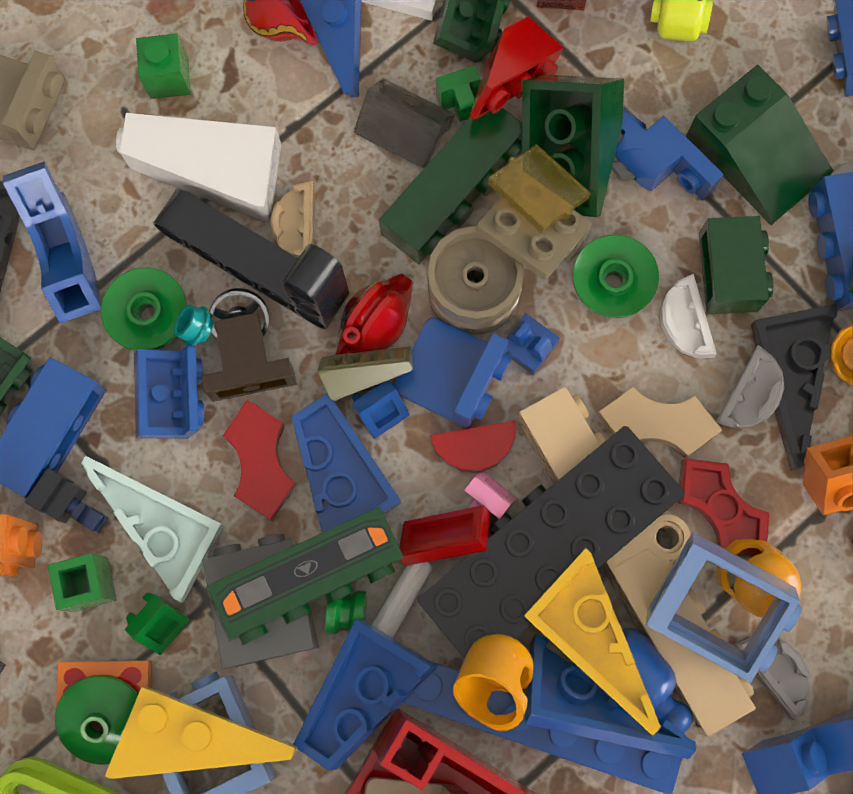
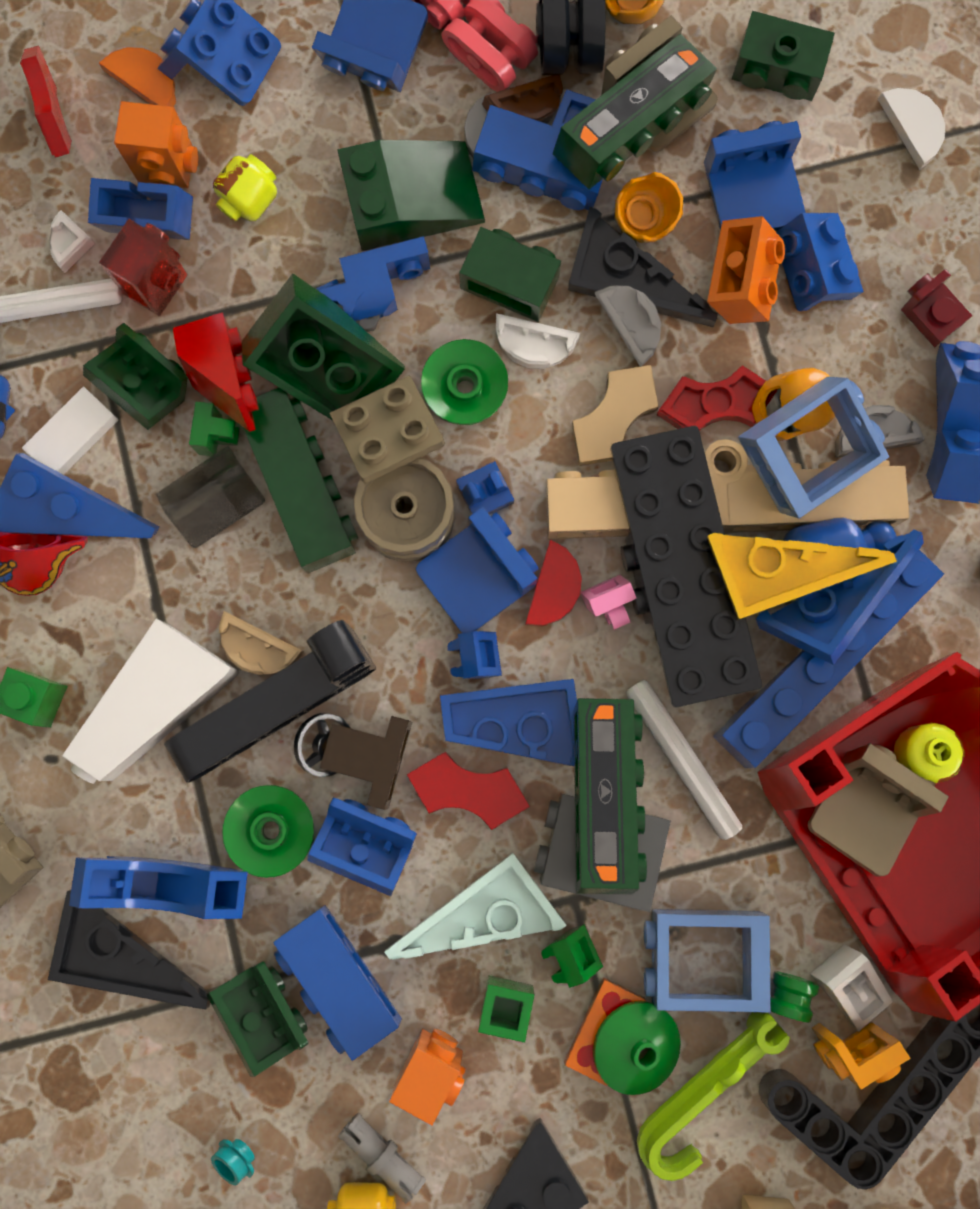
camera: 65 degrees left, 5 degrees up
black piece [25,468,109,533] -> none
yellow wing [105,687,297,779] -> none
teal plate [174,305,214,346] -> none
blue wing [293,620,438,771] -> none
olive slope [318,346,414,401] -> none
green wheel [325,591,367,634] -> none
red hat [336,274,413,355] -> none
red tile [399,505,491,566] -> none
light orange helmet [453,634,533,731] -> none
clear yellow piece [487,144,591,233] -> none

